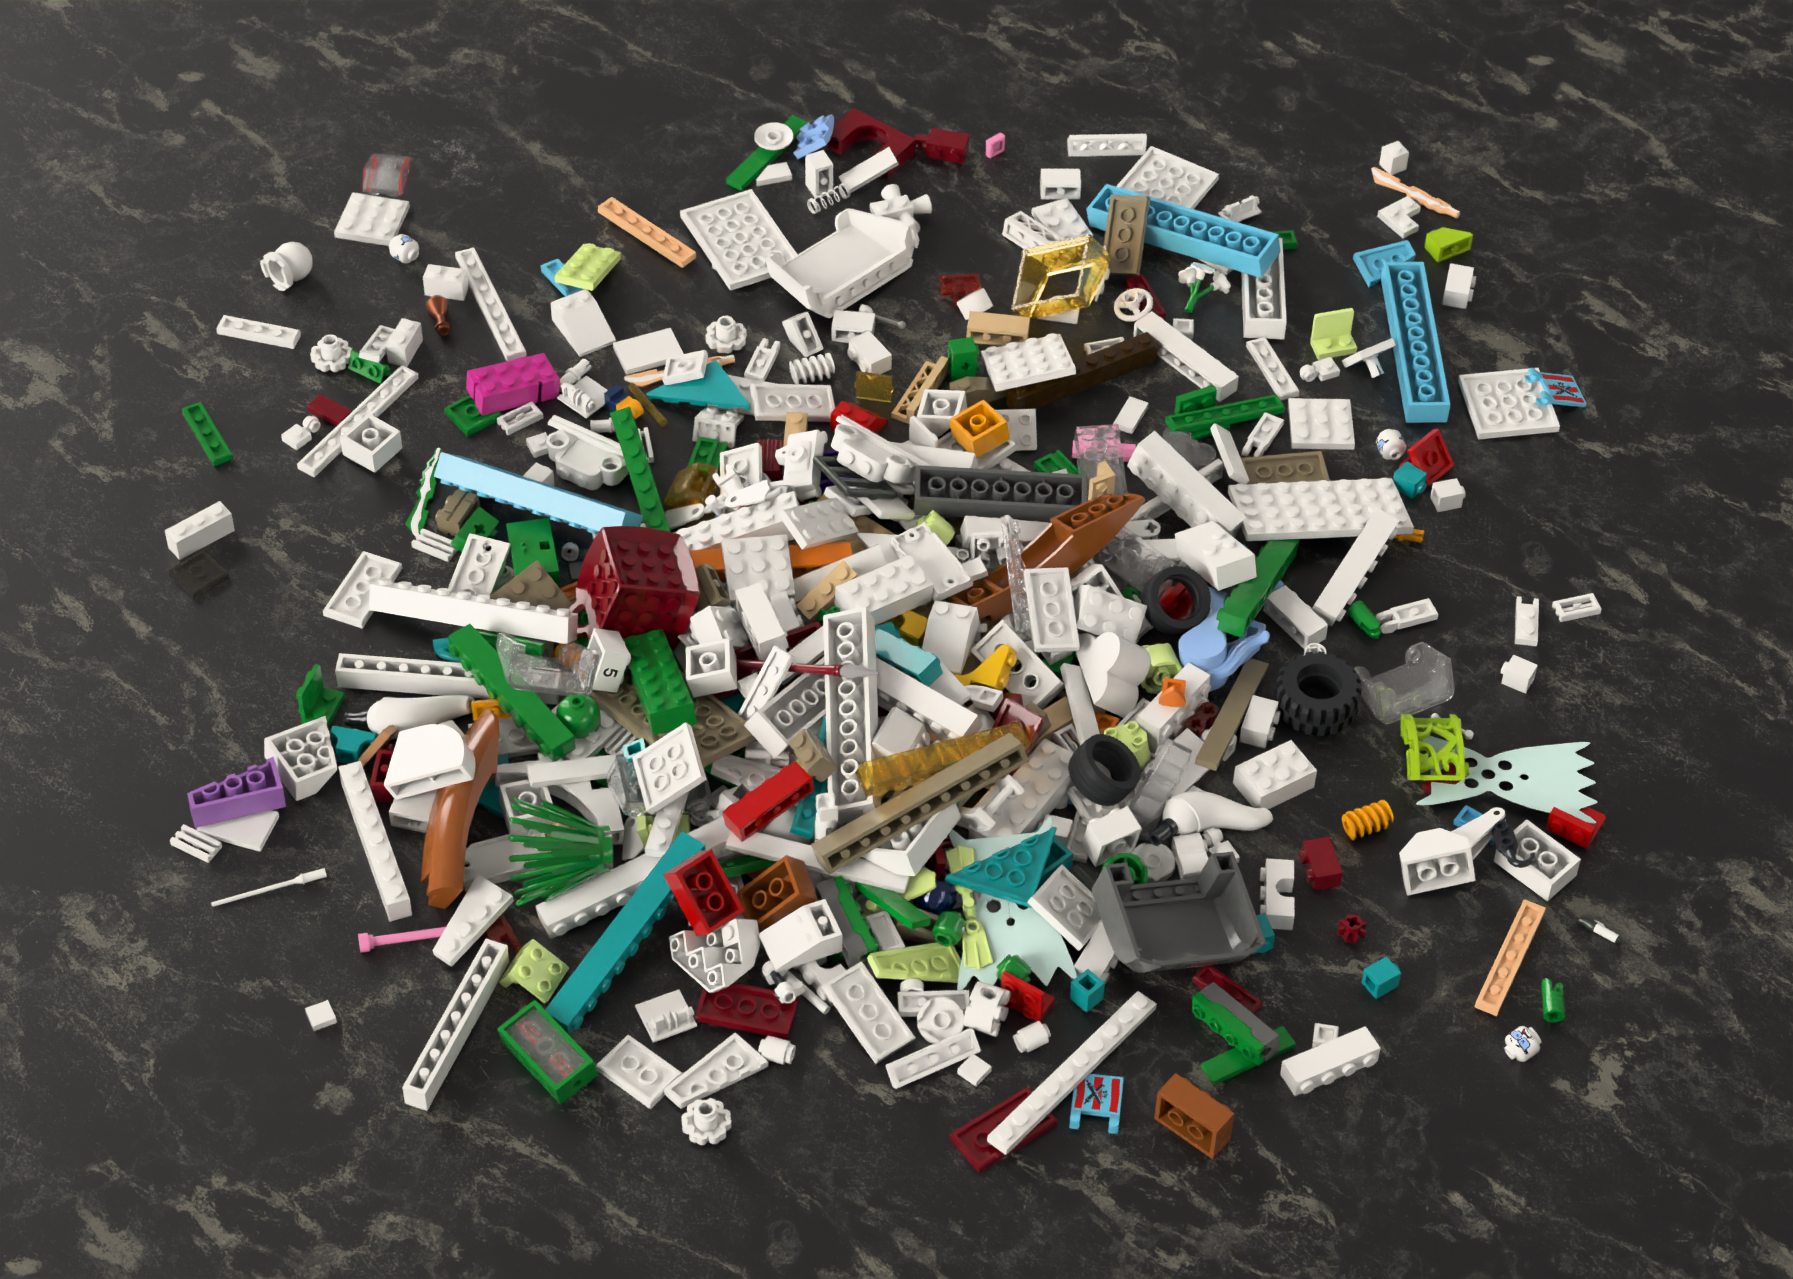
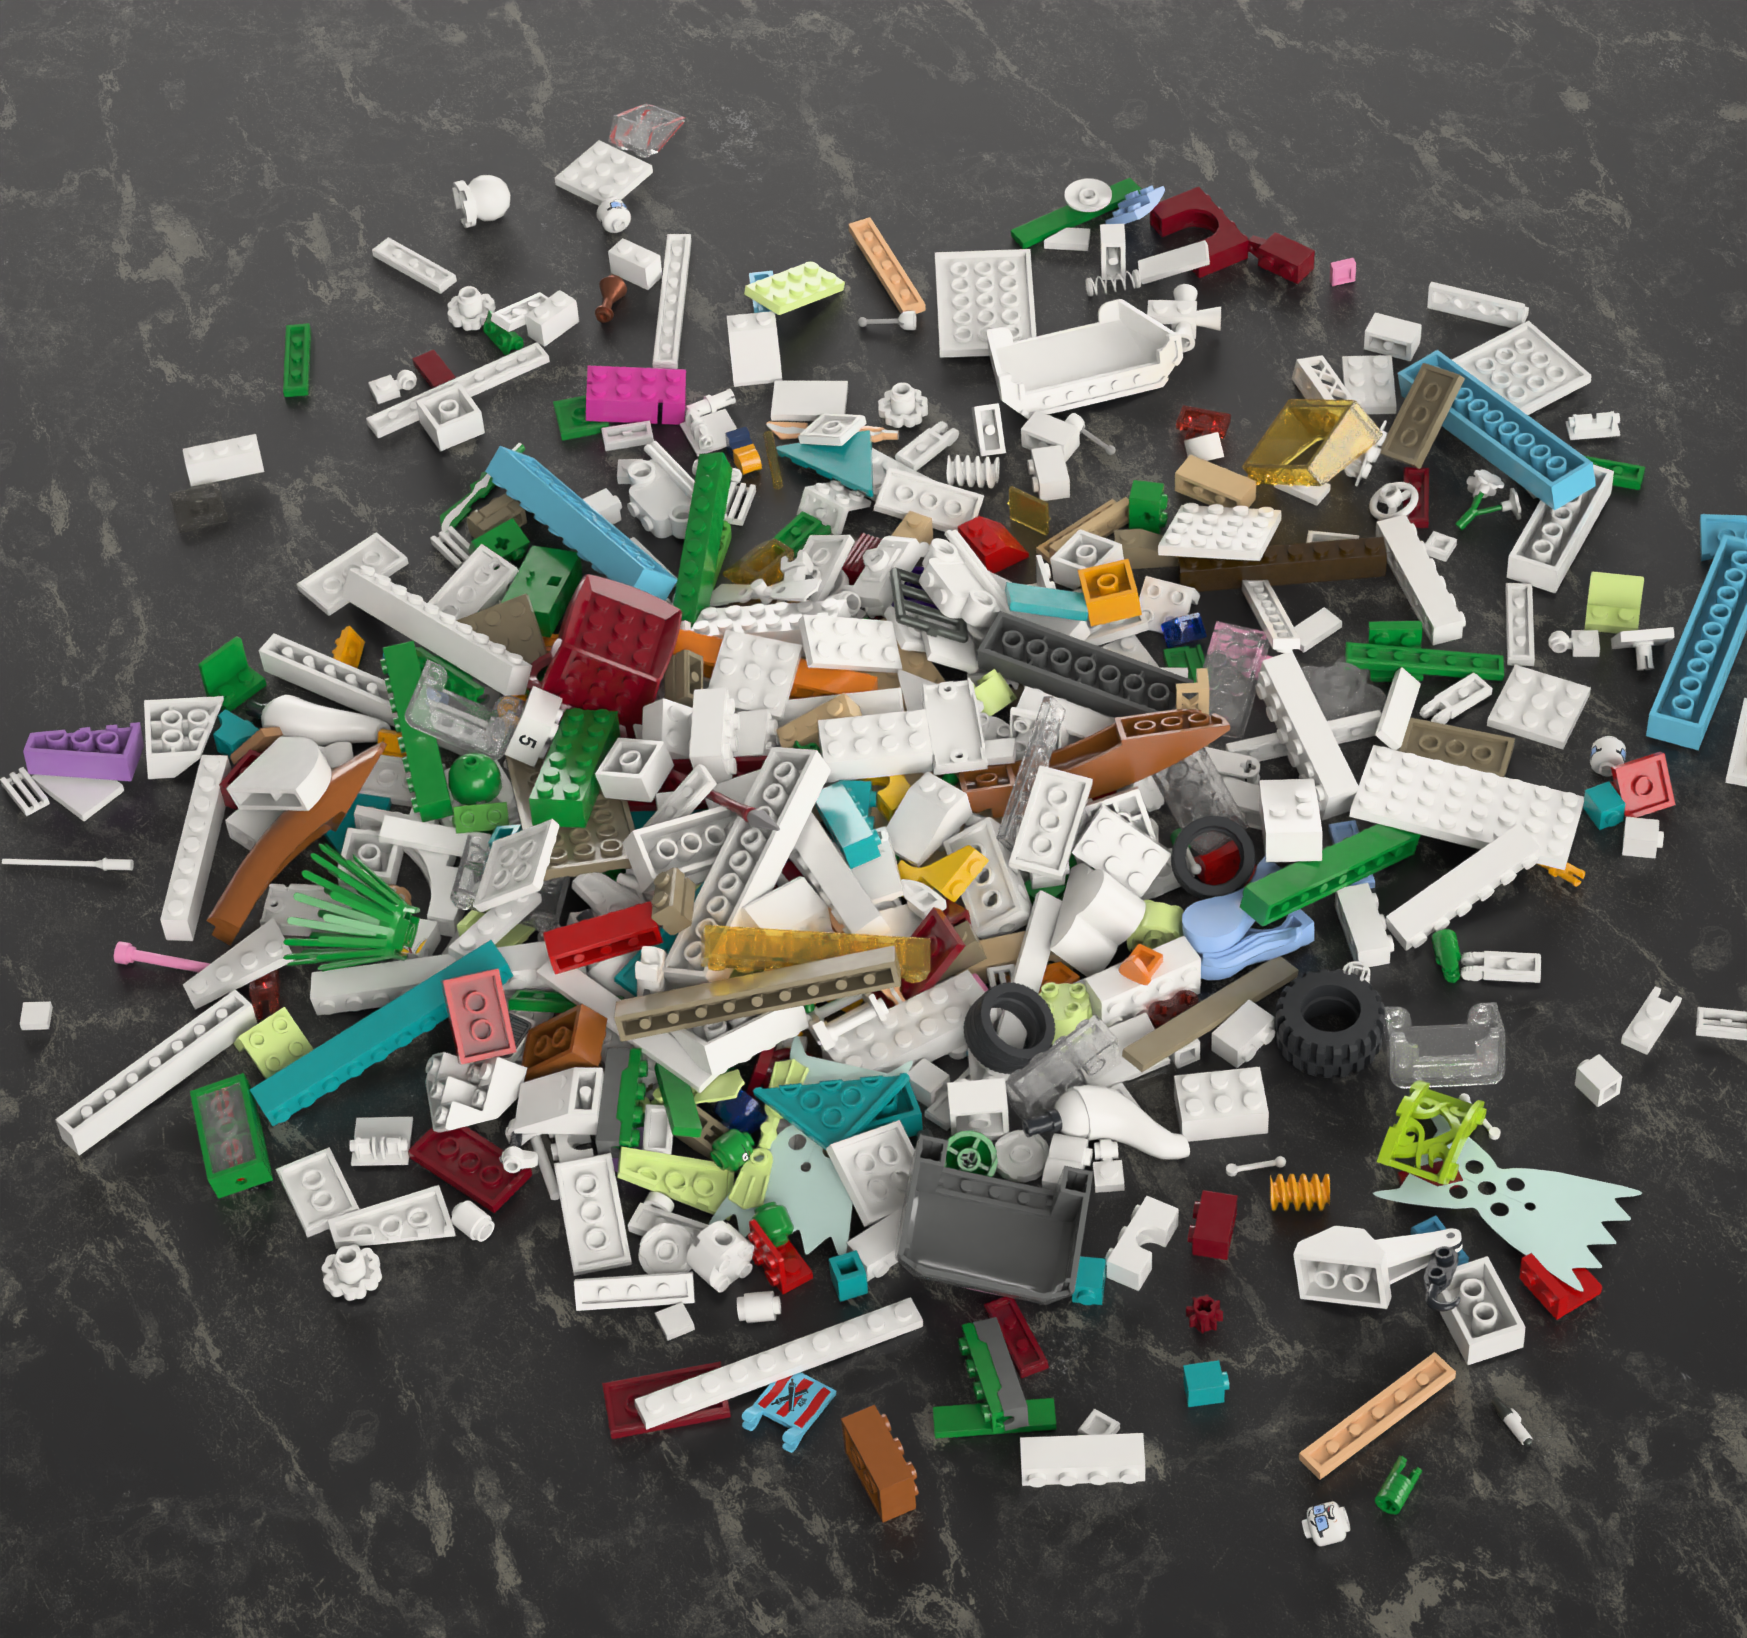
camera: 30 degrees right, 0 degrees up
none -> light orange plate [332,626,365,669]
none -> bright green hinge [452,802,509,834]
none -> hinge [858,311,916,330]
none -> tile [1005,582,1089,621]
none -> clear blue bracket [1161,613,1207,648]
none -> white hinge [1226,1156,1286,1176]
none -> white plate [1242,580,1300,653]

